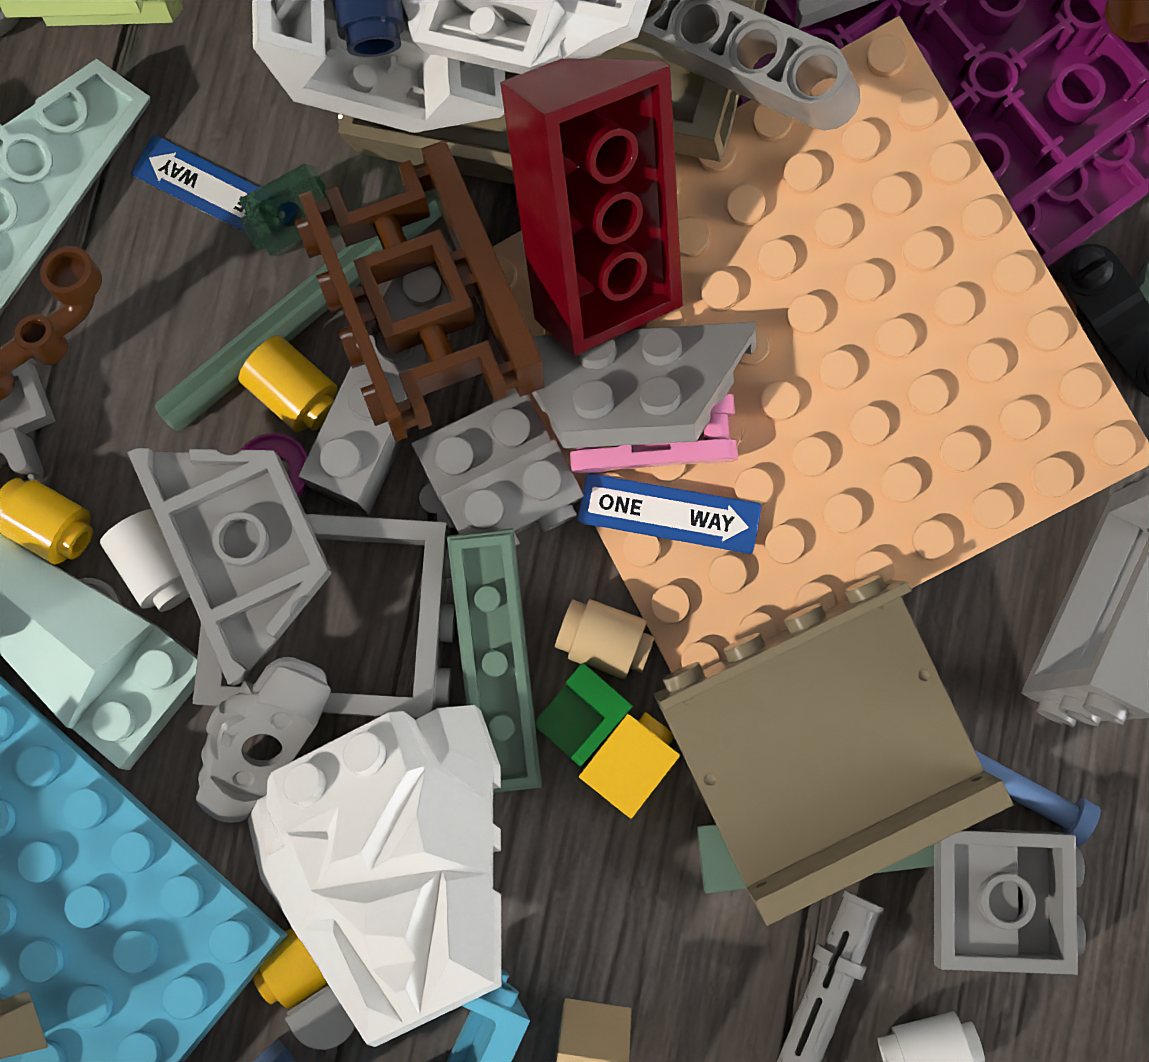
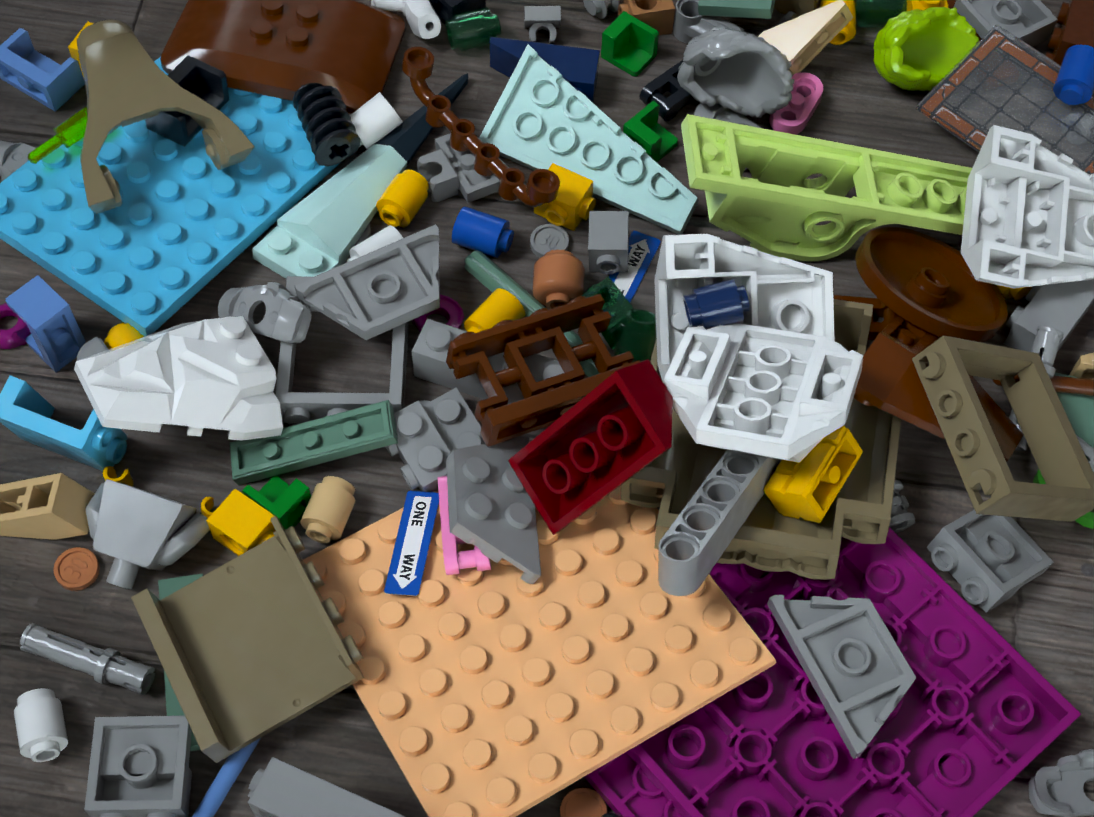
camera: 85 degrees right, 20 degrees down
none -> nougat piece [53,547,100,591]
none -> light grey torso [85,466,214,589]
none -> blue brick [452,206,514,258]
none -> light grey piece [530,224,569,258]
none -> nougat head [533,249,585,309]
none -> yellow brick [534,163,596,231]
none -> light grey brick [588,211,629,274]
none -> clear green brick [614,309,657,363]

